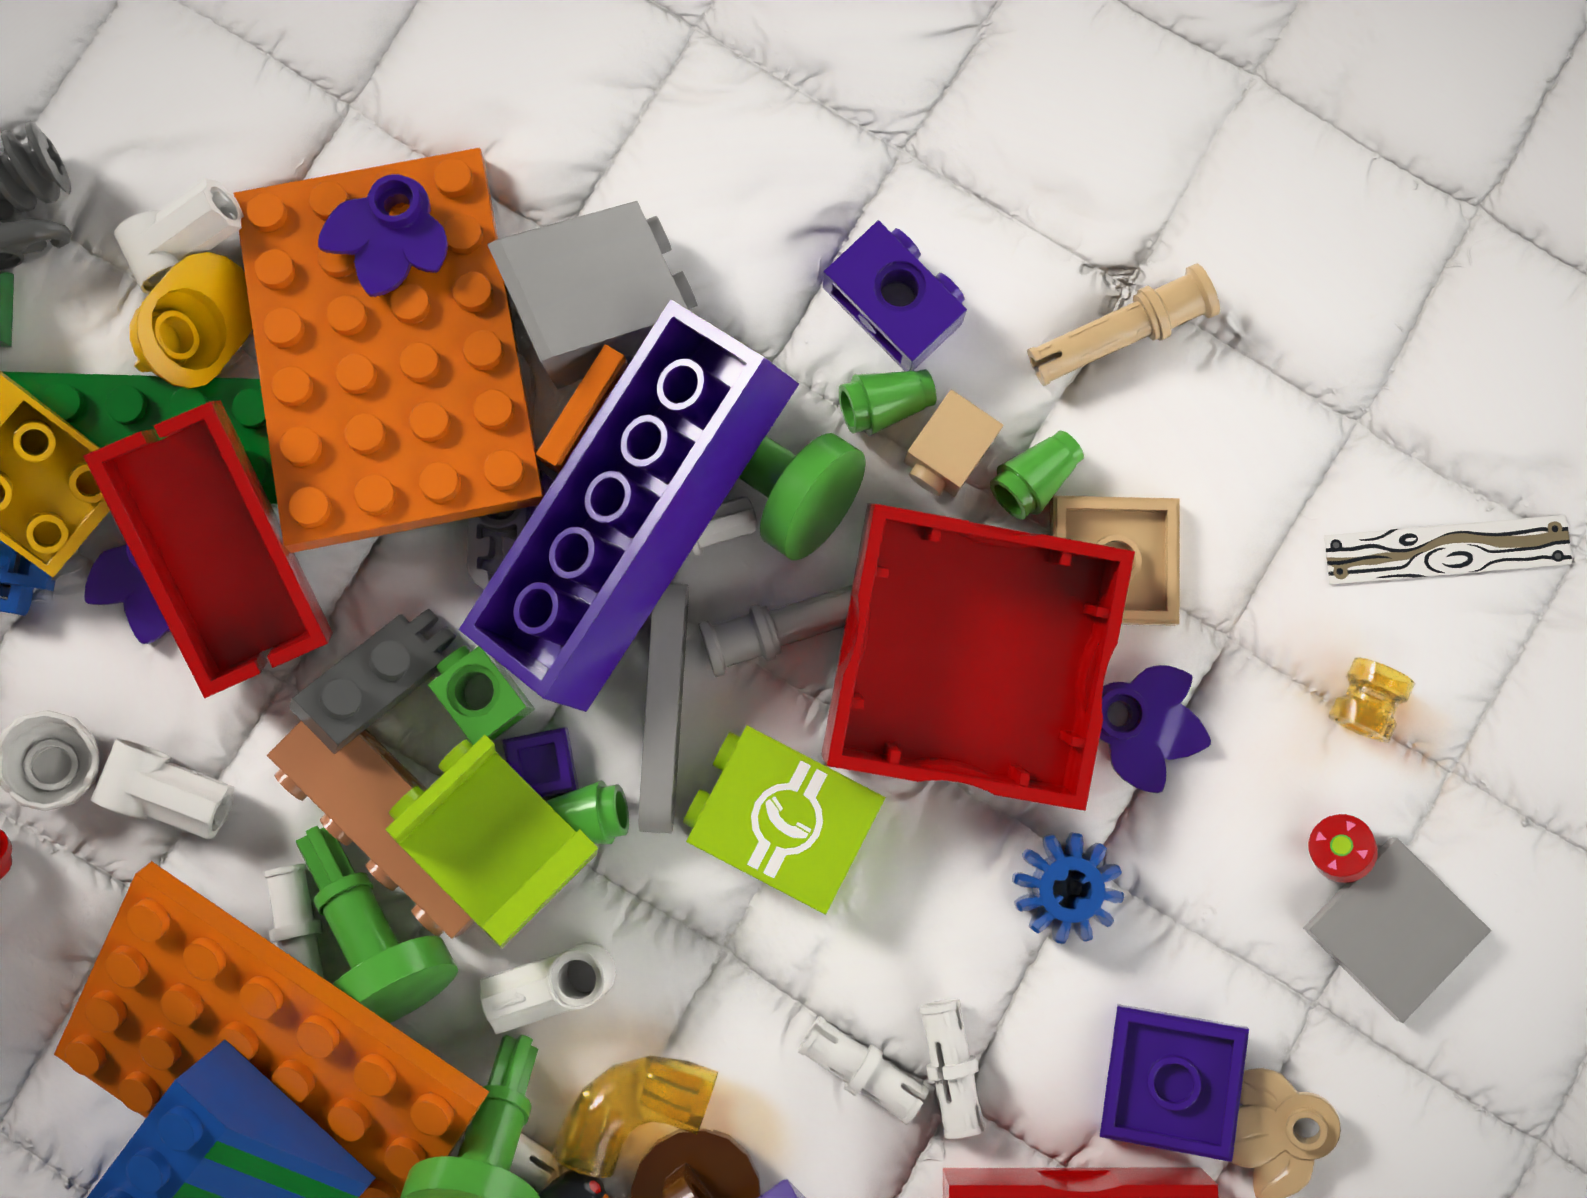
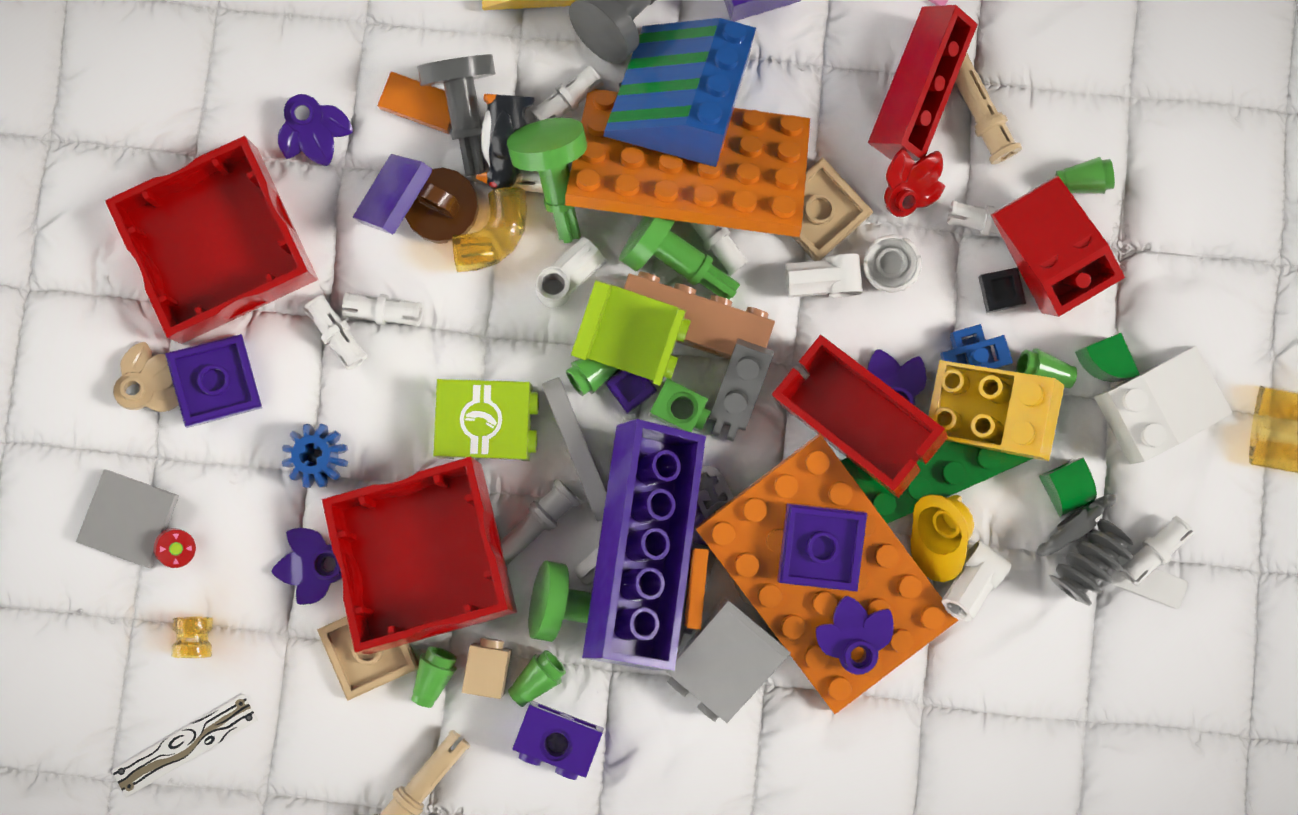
camera: 155 degrees right, 0 degrees up
none -> dark purple tile [777,503,867,591]
none -> tan tile [792,157,874,261]

